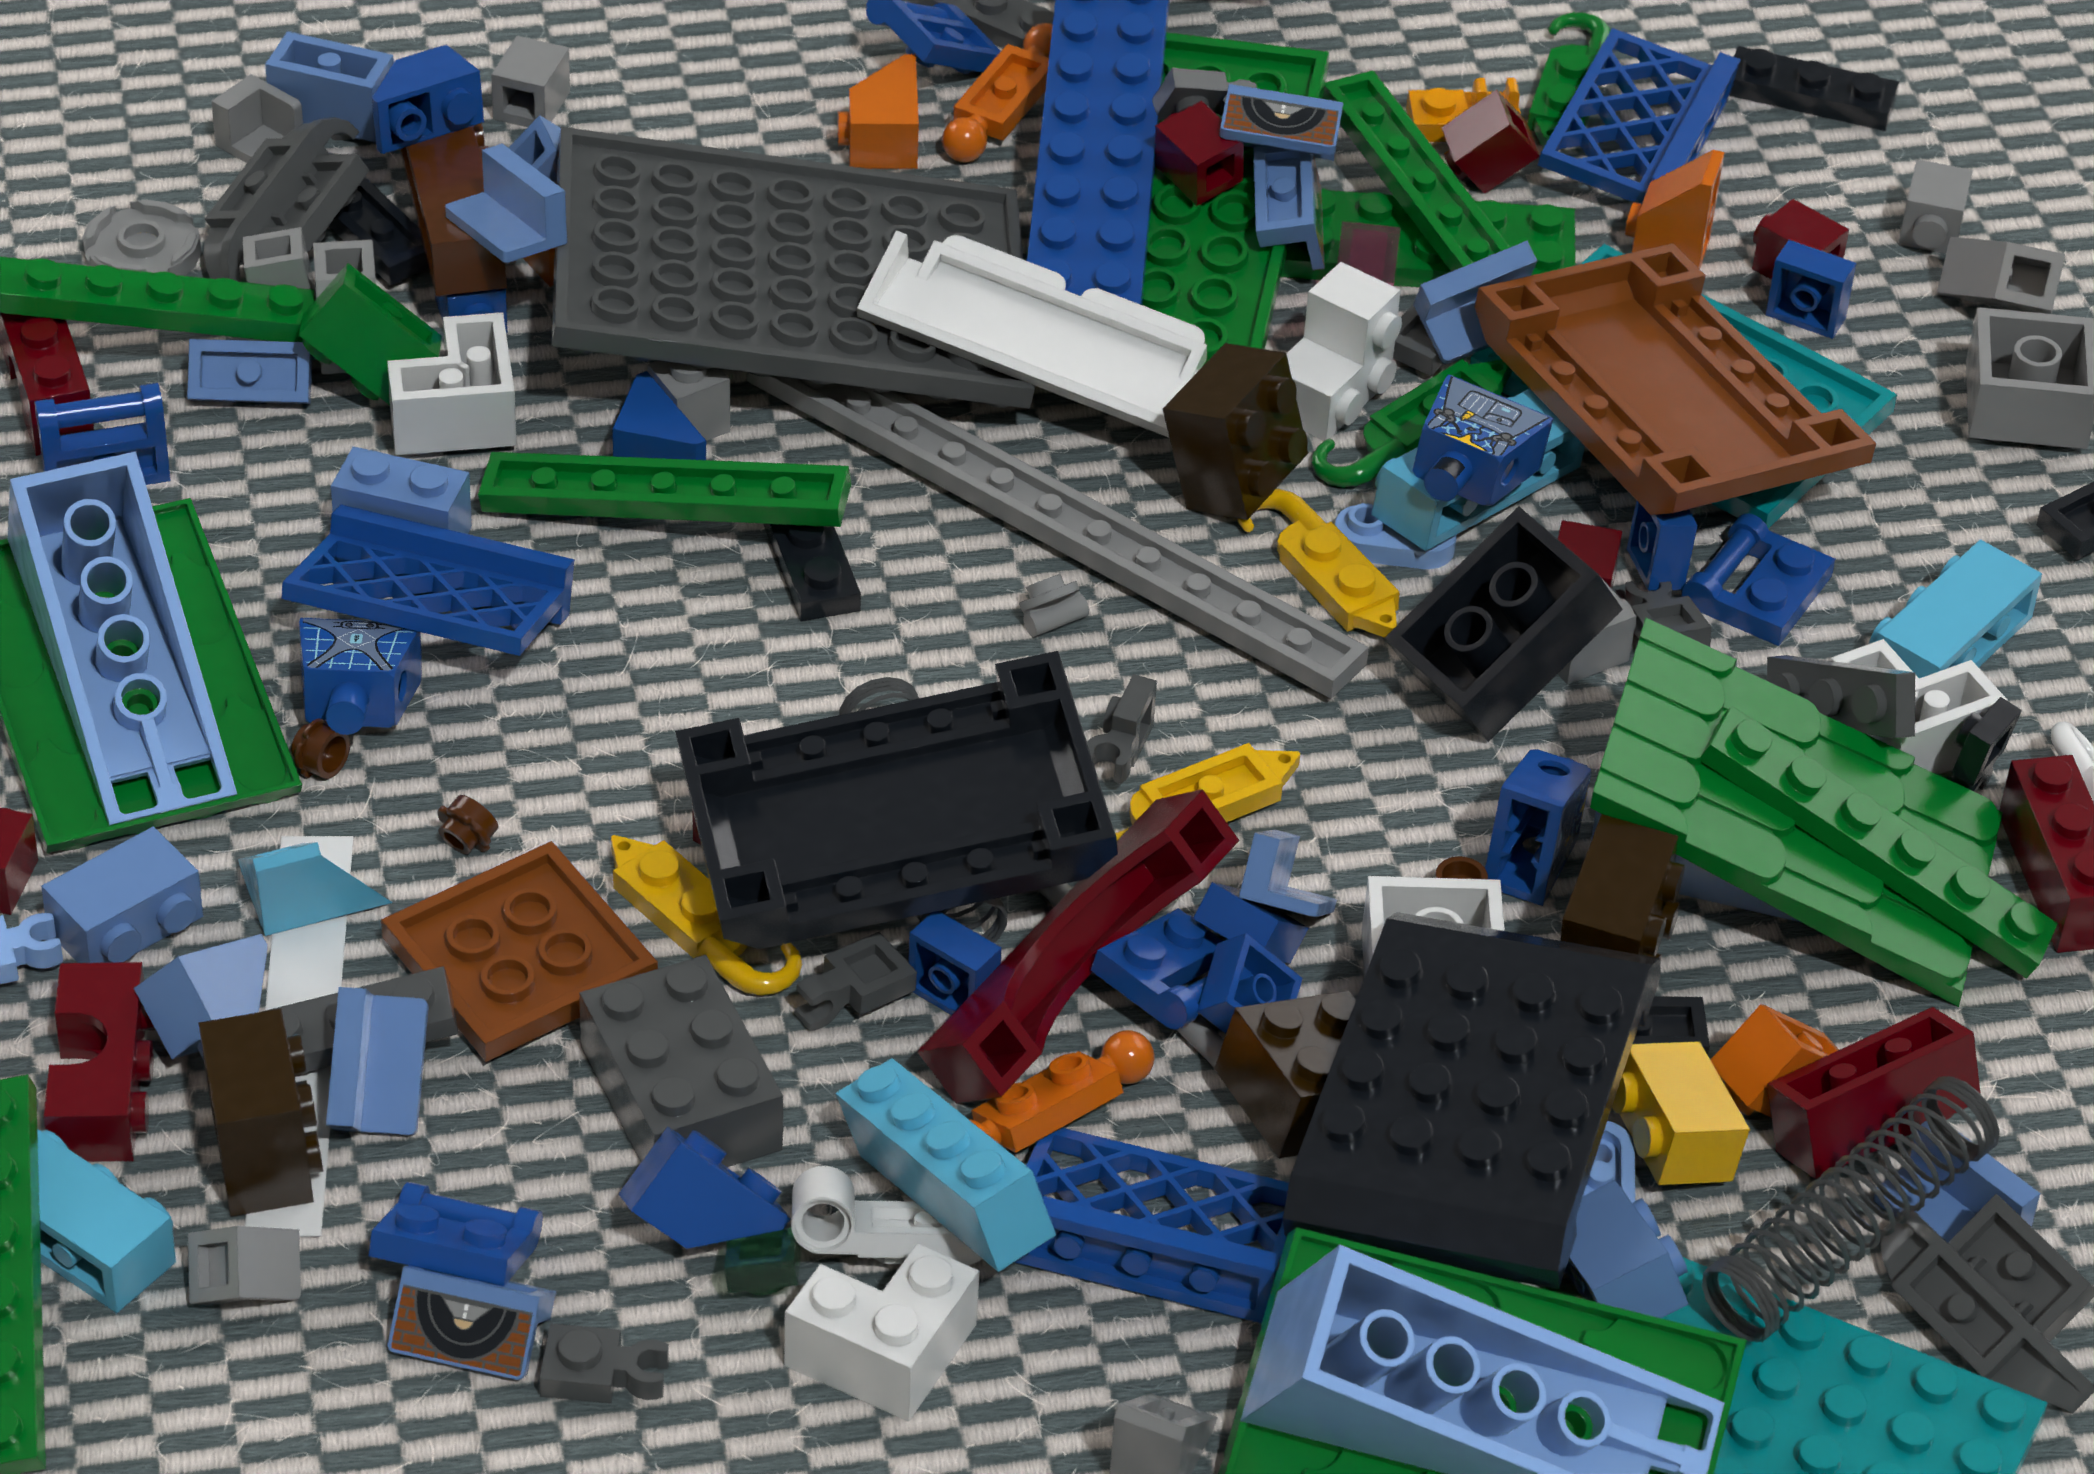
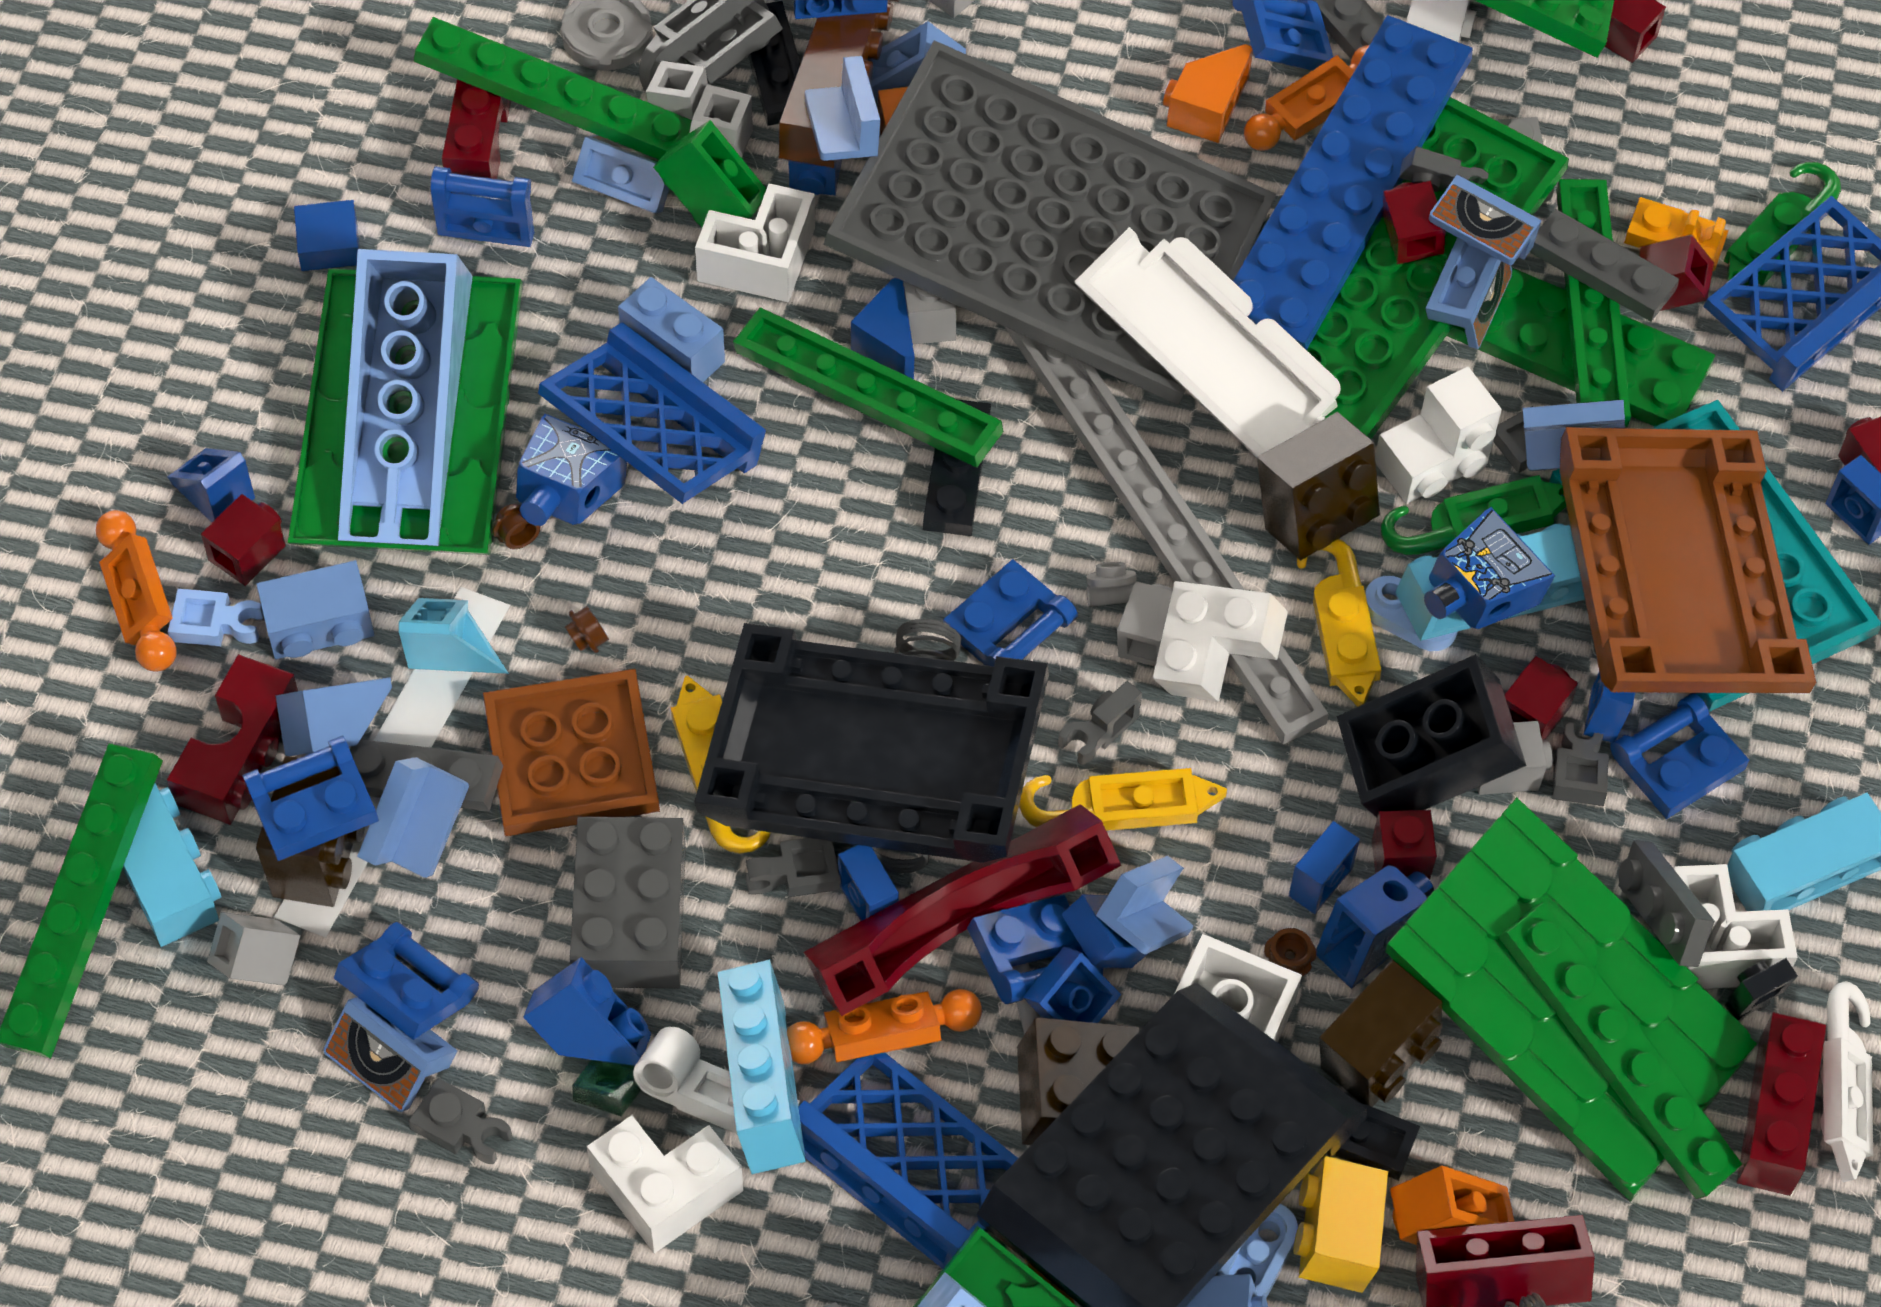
camera: 25 degrees right, 15 degrees up
clear pink brick [1337,221,1400,286] -> none
orange slope [1625,150,1725,269] -> none
none -> blue plate [242,735,379,861]
none -> blue plate [943,559,1078,666]
none -> light grey brick [1117,581,1173,667]
none -> white brick [1153,581,1288,702]
none -> blue piece [1289,821,1360,914]
none -> dark red brick [1371,810,1437,880]
none -> dark grey plate [1530,209,1679,322]

